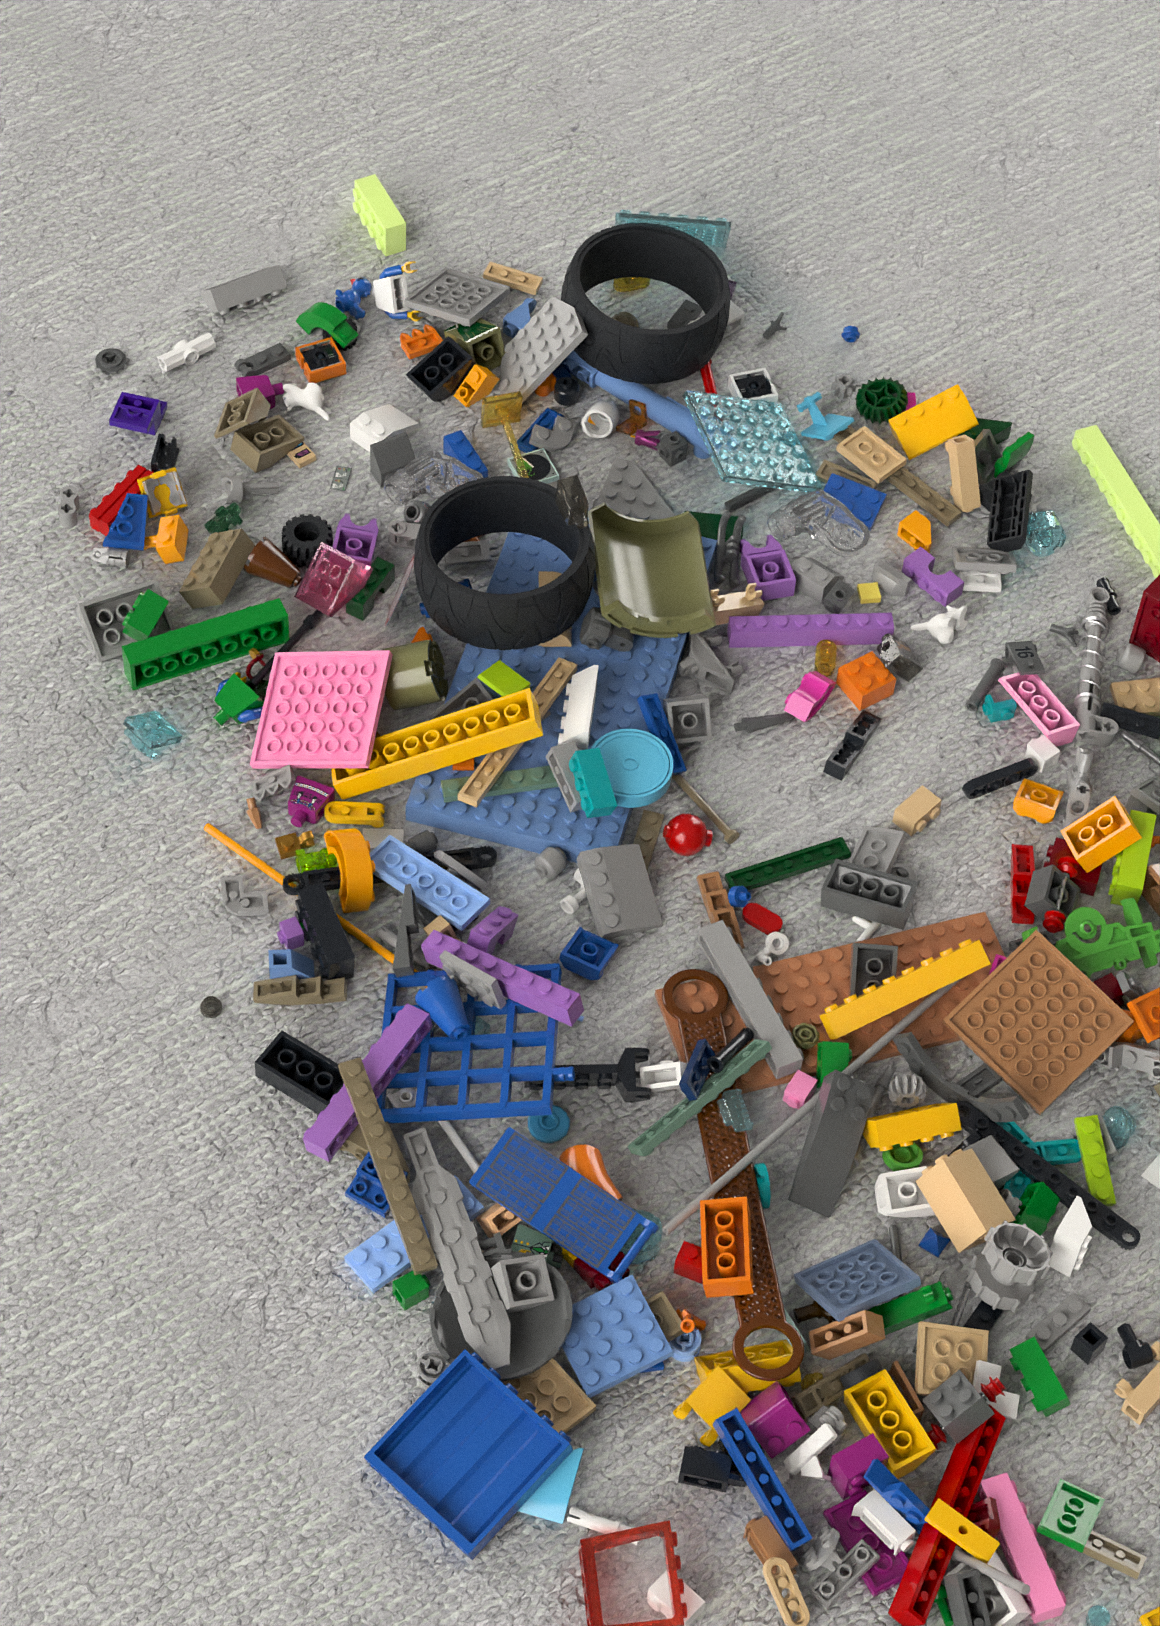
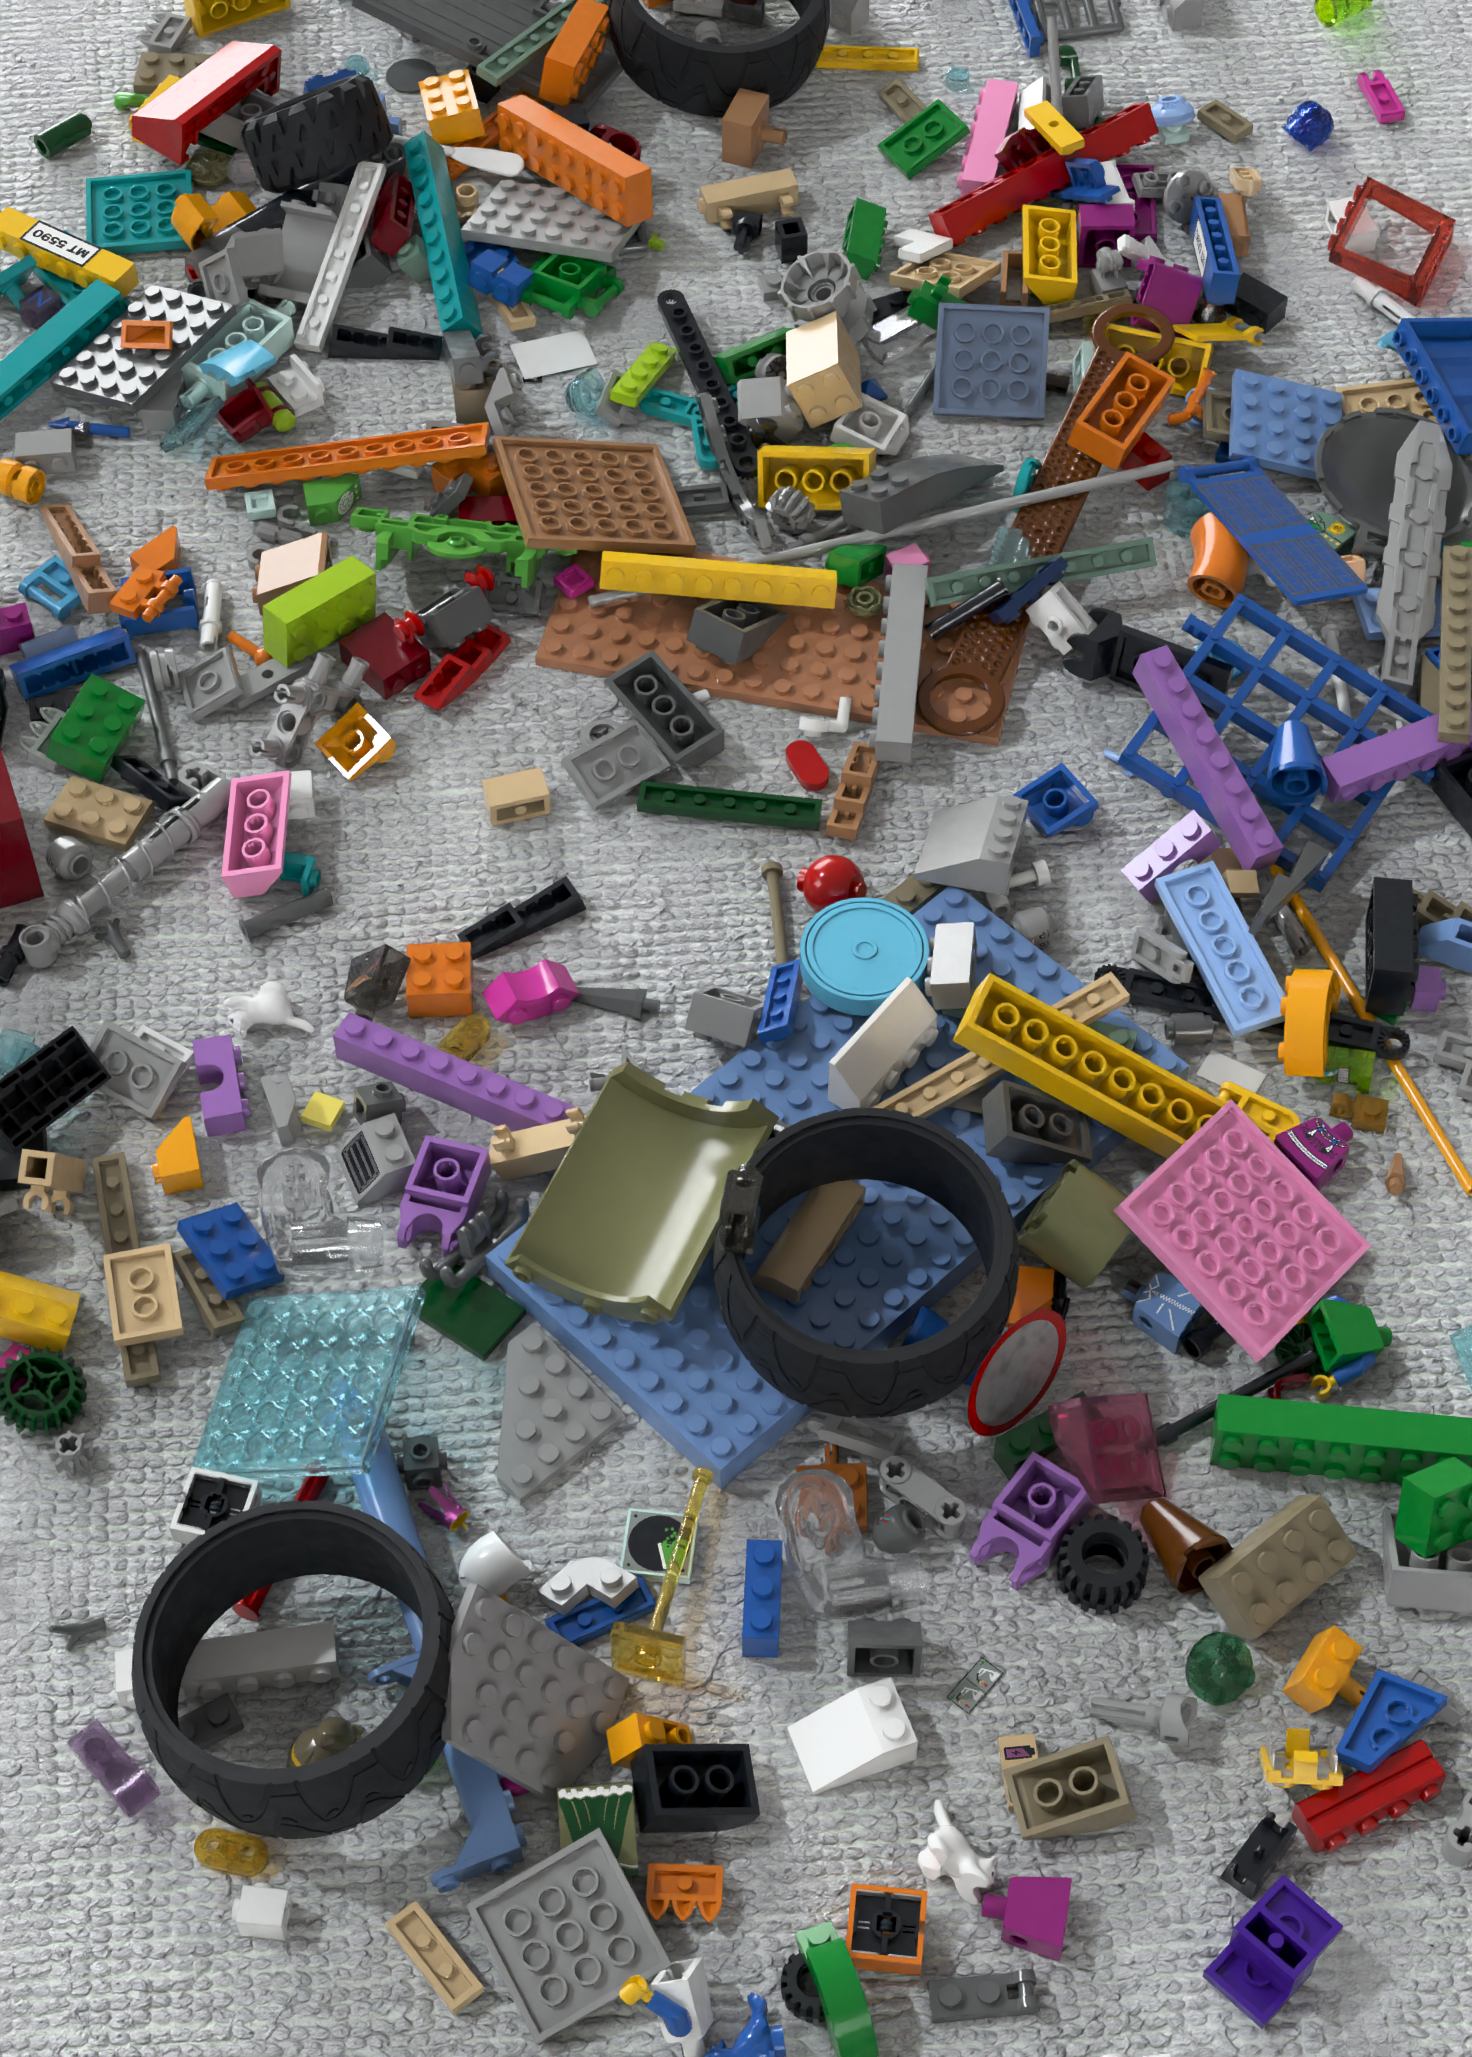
camera: 145 degrees left, 0 degrees up
dark tan slope [214,388,271,439] -> none
light grey plate [251,765,295,801] -> none
light grey plate [439,950,506,1009] -> none
lime slope [477,660,531,697] -> none
light grey slope [491,1254,555,1313] -> none
teal brick [569,748,617,818] -> none
clear light blue plate [615,210,731,248] -> none
clear orange bracket [616,399,647,436] -> none
blue tile [728,886,751,908] -> none
medium azure plate [797,392,854,441] -> none
medium nougat brick [809,1310,886,1360] -> none
black tyre [840,1359,883,1389] -> none
dark grey brick [923,1370,1006,1450] -> none
black beam [962,758,1038,799] -> none
dark grey door [1005,641,1045,675] -> none
white slope [1049,1196,1092,1277] -> none
light orange brick [1061,796,1142,873] -> none

